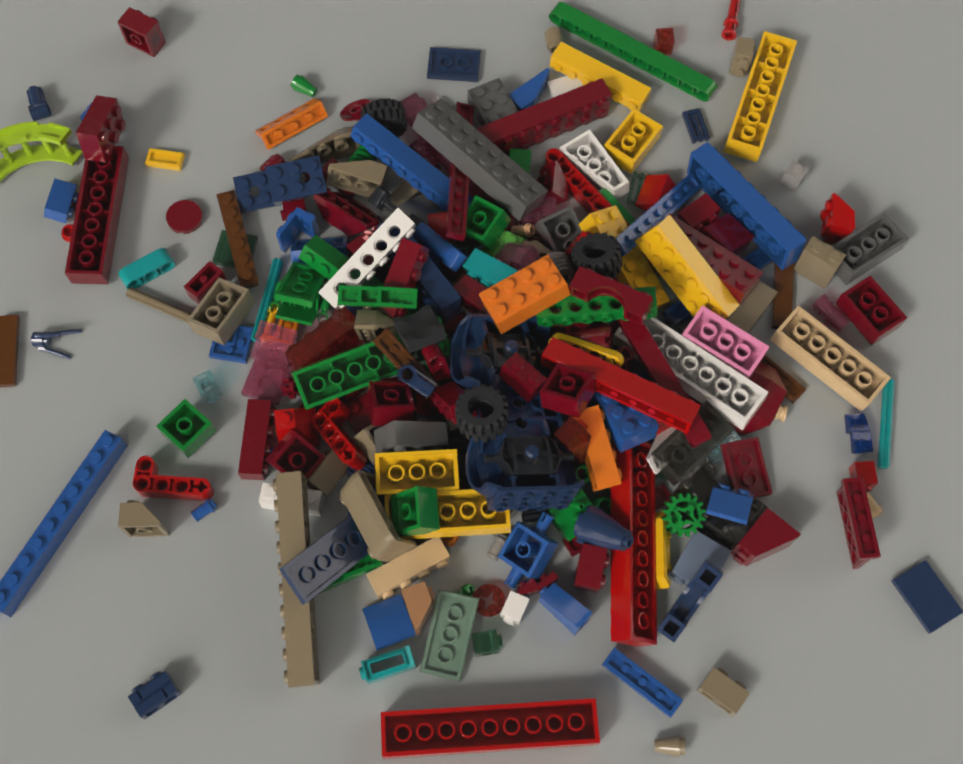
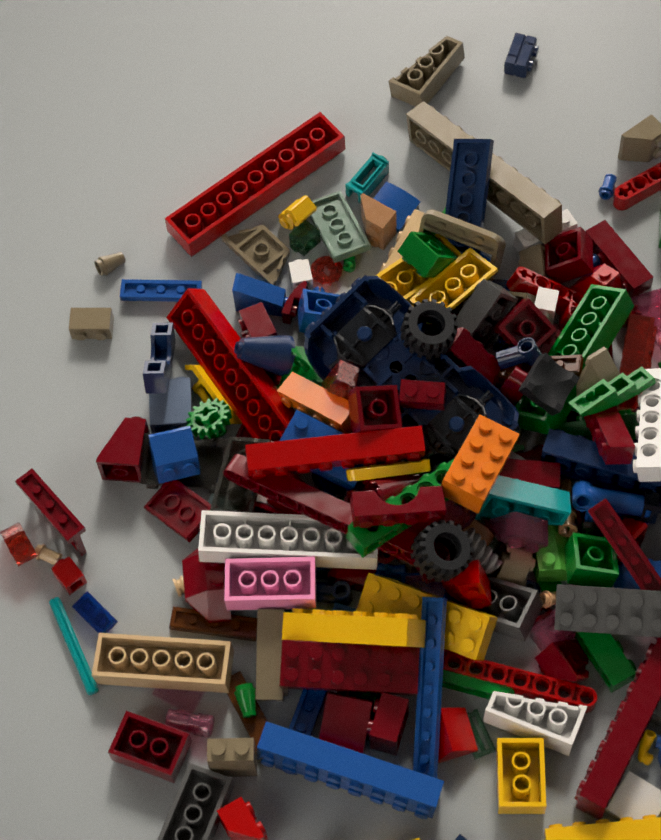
camera: 150 degrees right, 5 degrees down
none -> clear red brick [0,522,38,567]
none -> dark tan wing [221,225,290,285]
none -> green cone [234,683,256,718]
none -> yellow brick [278,195,317,230]
none -> dark tan wedge [388,36,465,107]
none -> white brick [535,287,559,324]

